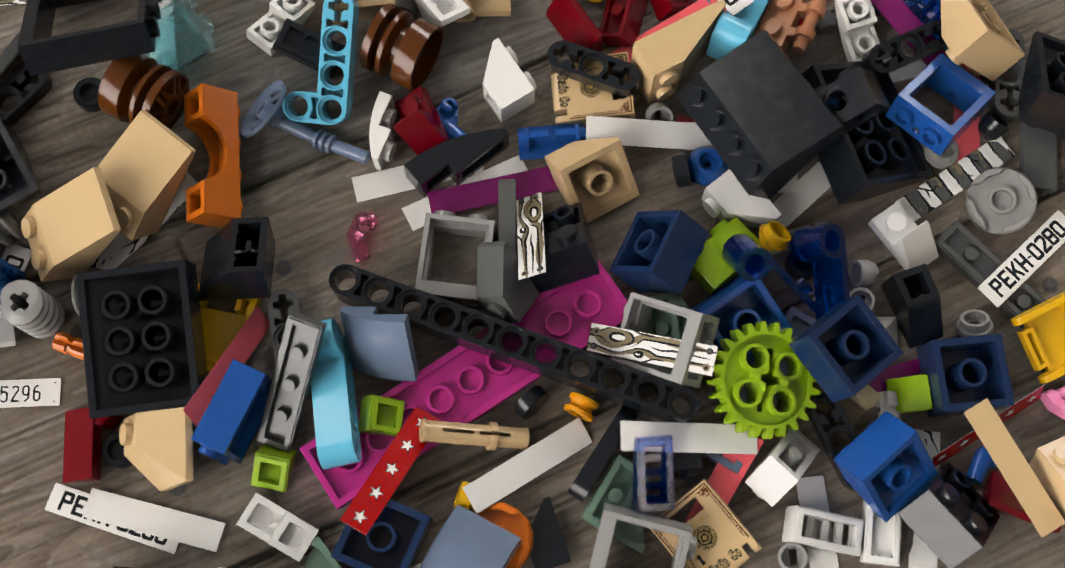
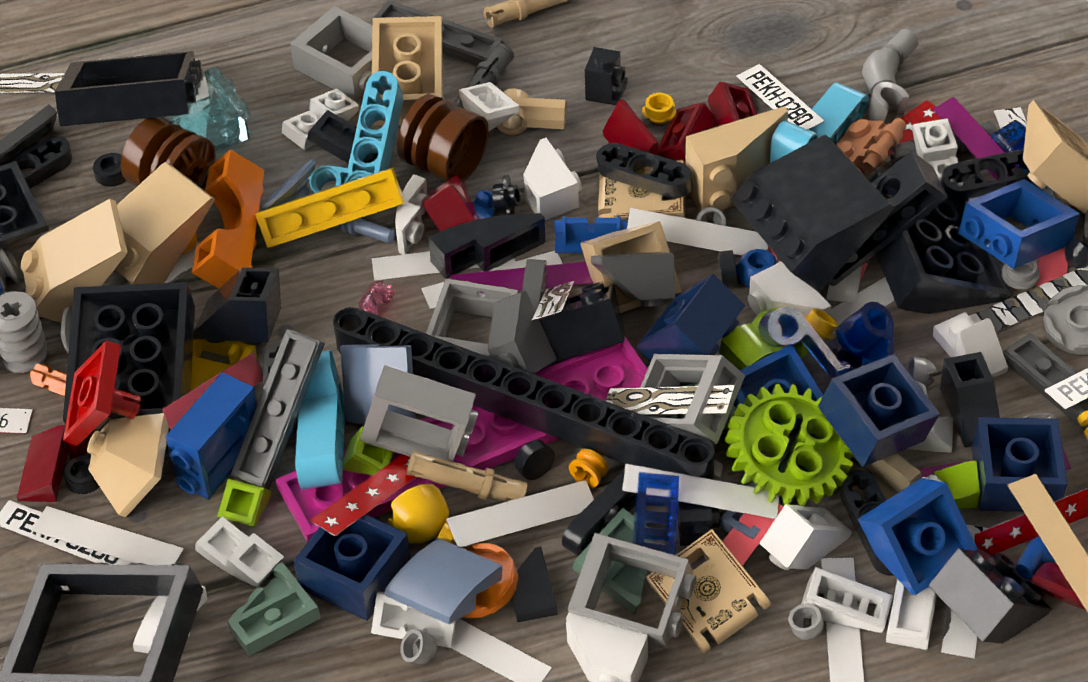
camera: 10 degrees right, 25 degrees down
none -> red tile [63,340,141,446]
none -> yellow plate [255,168,405,248]
none -> light grey window [360,365,478,461]
none -> yellow hair [388,484,449,544]
none -> black plate [492,175,521,215]
none -> dark grey slope [591,252,675,307]

